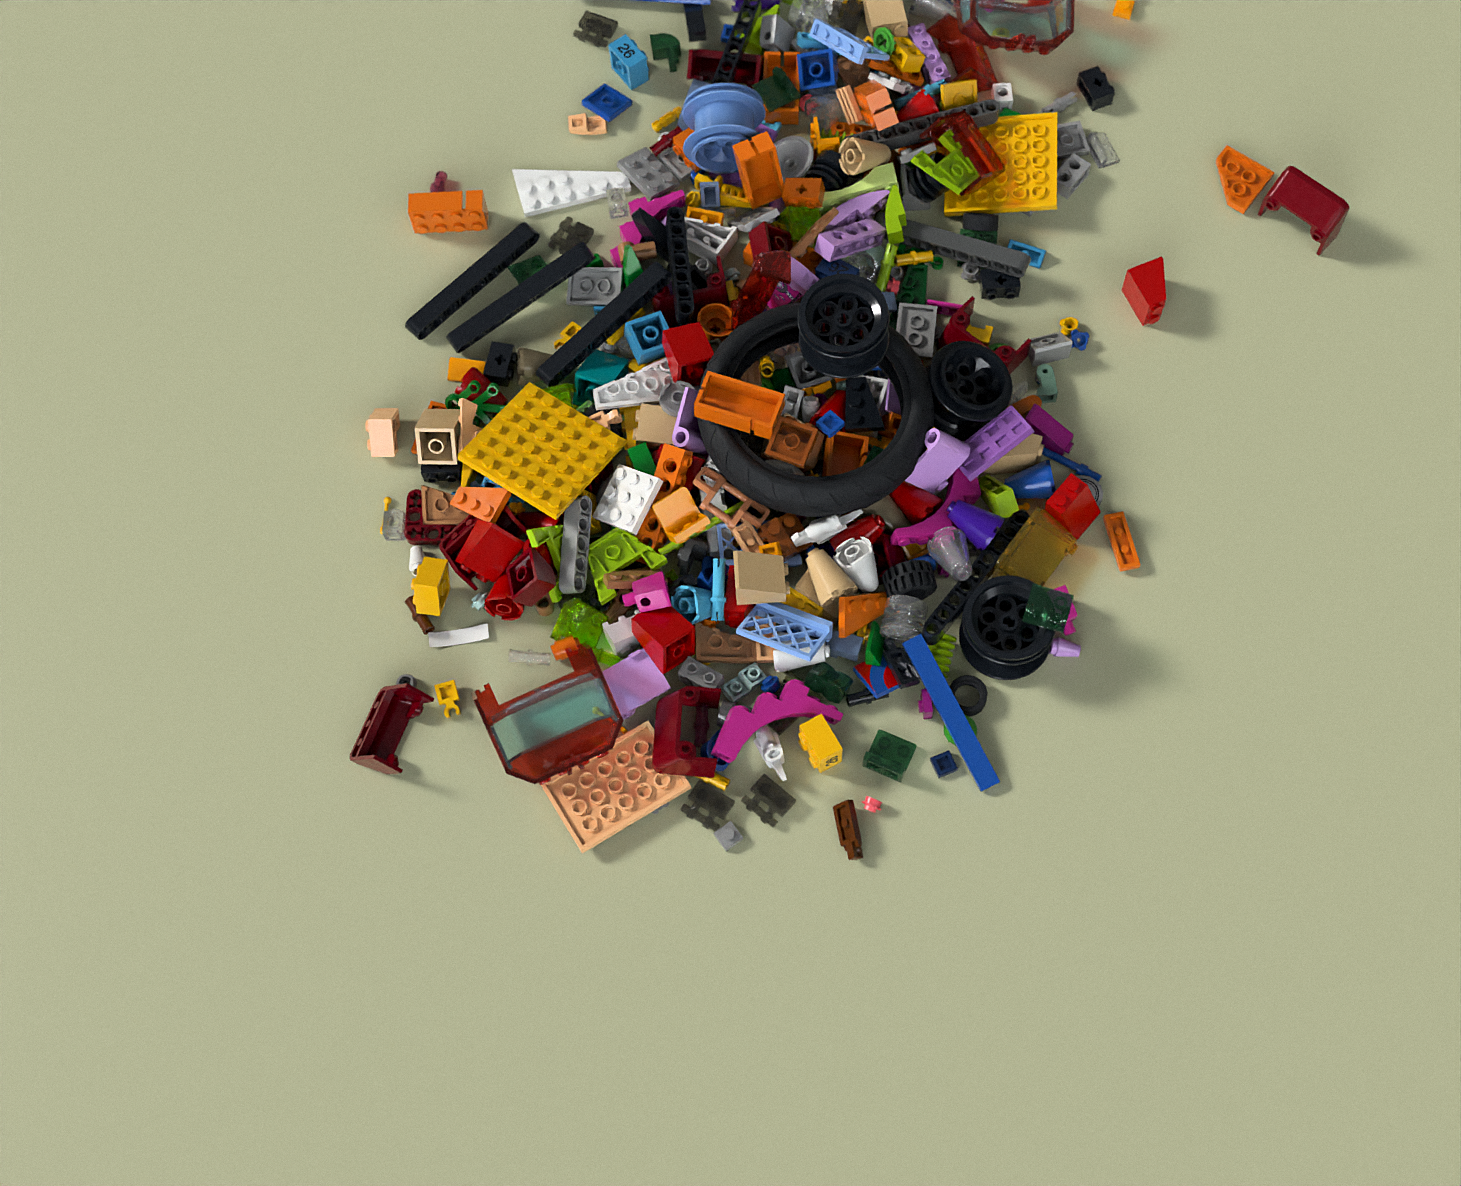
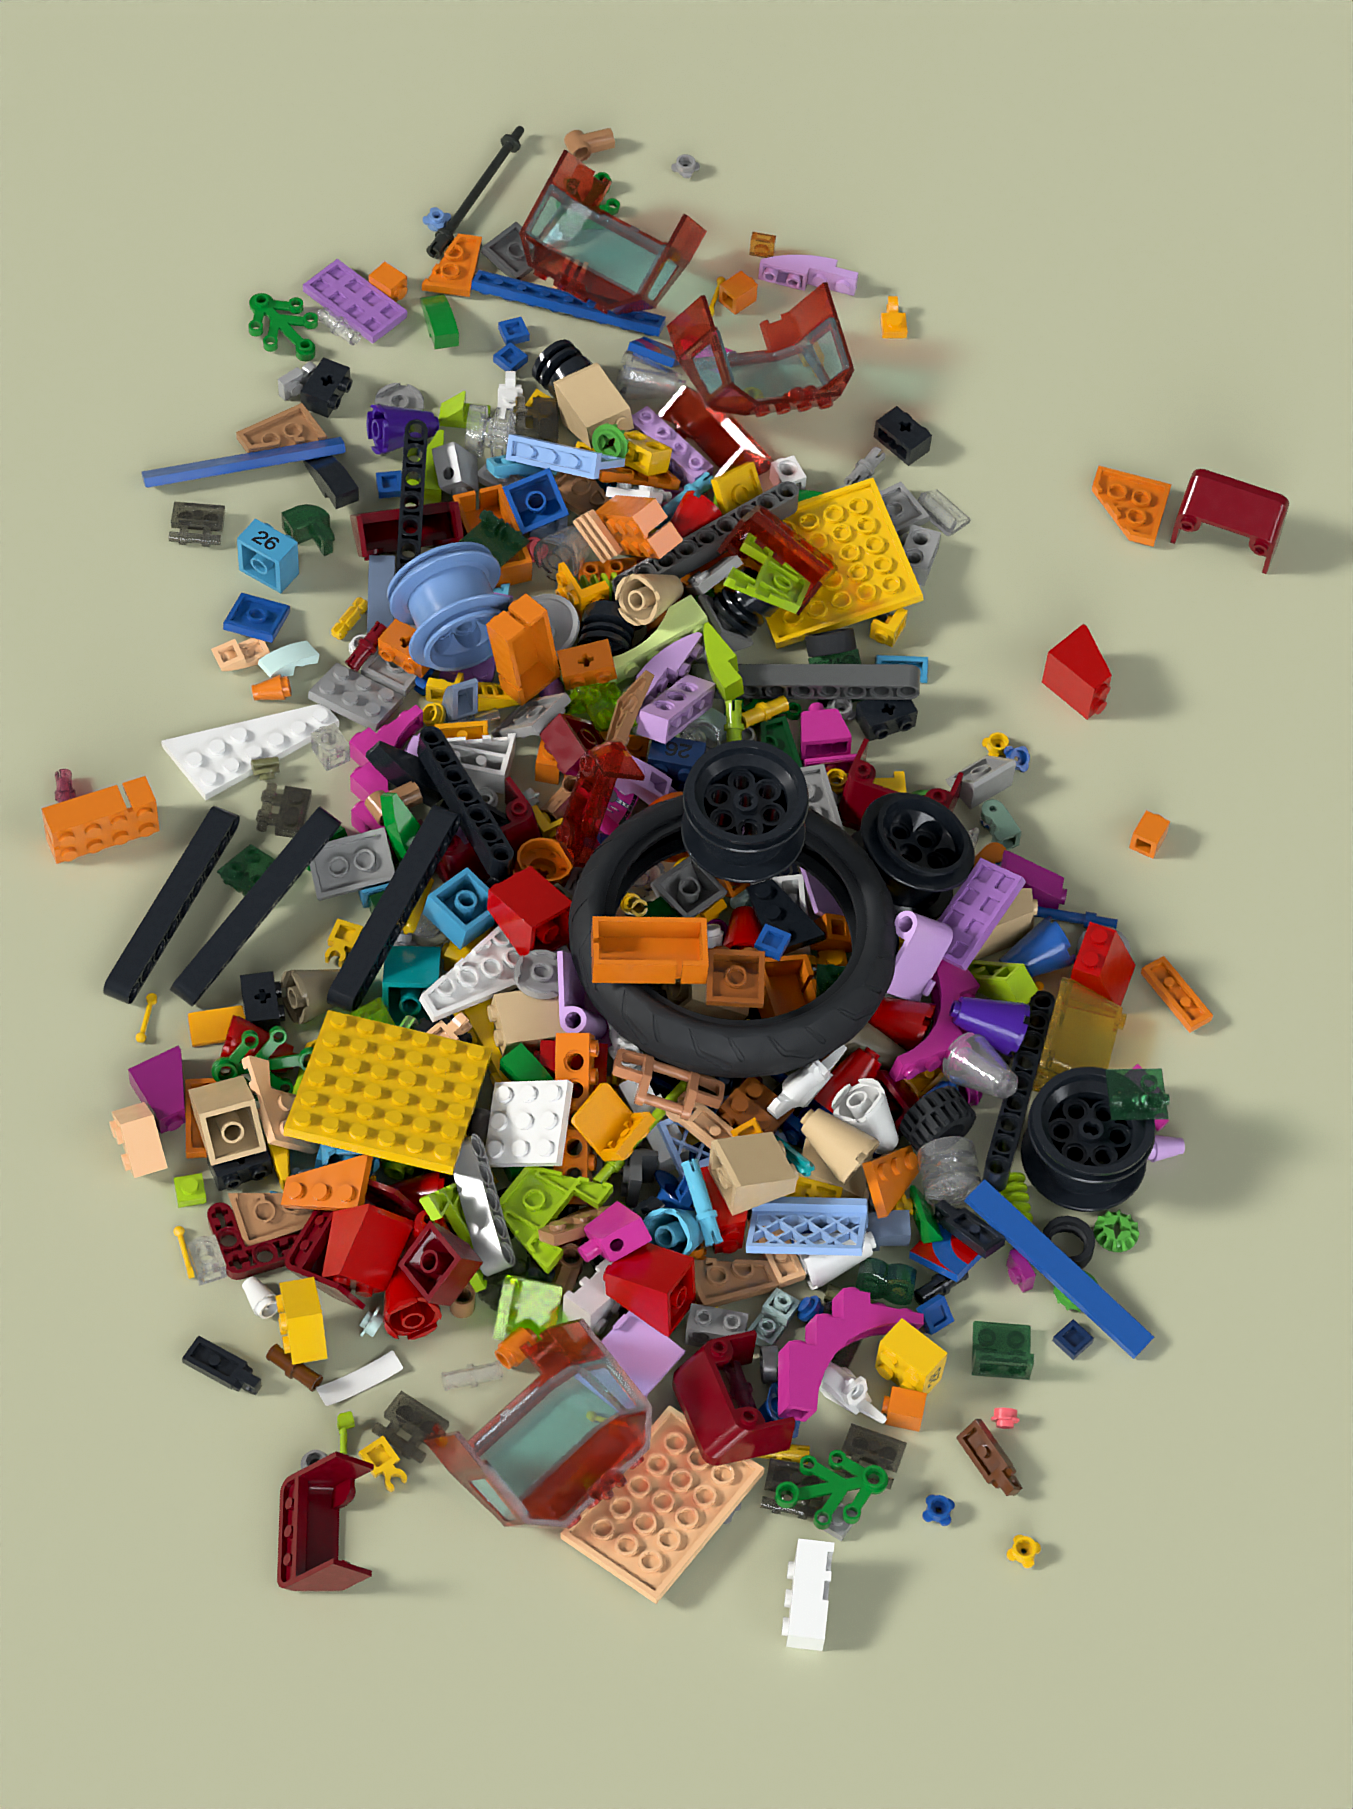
camera: 30 degrees left, 10 degrees down
none -> magenta slope [128,1045,186,1134]
none -> yellow hinge [136,993,157,1043]
none -> lime plate [174,1173,207,1208]
none -> black hinge [182,1336,262,1396]
none -> orange cone [251,674,292,701]
none -> olive plate [251,757,280,781]
none -> light aqua slope [258,641,320,678]
none -> lime hand [337,1411,355,1454]
none -> clear smoke plate [372,1391,449,1463]
none -> teal axle [774,1135,815,1177]
none -> green plant [775,1450,888,1530]
none -> white wedge [781,1538,835,1651]
none -> dark pink torso [800,702,852,761]
none -> yellow plate [827,768,847,794]
none -> yellow bracket [869,608,908,647]
none -> orange brick [881,1386,927,1432]
none -> blue plate [916,1294,954,1335]
none -> blue plate [922,1495,955,1526]
none -> yellow plate [1006,1535,1041,1568]
none -> bright green gear [1094,1209,1139,1252]
none -> orange brick [1129,810,1170,859]

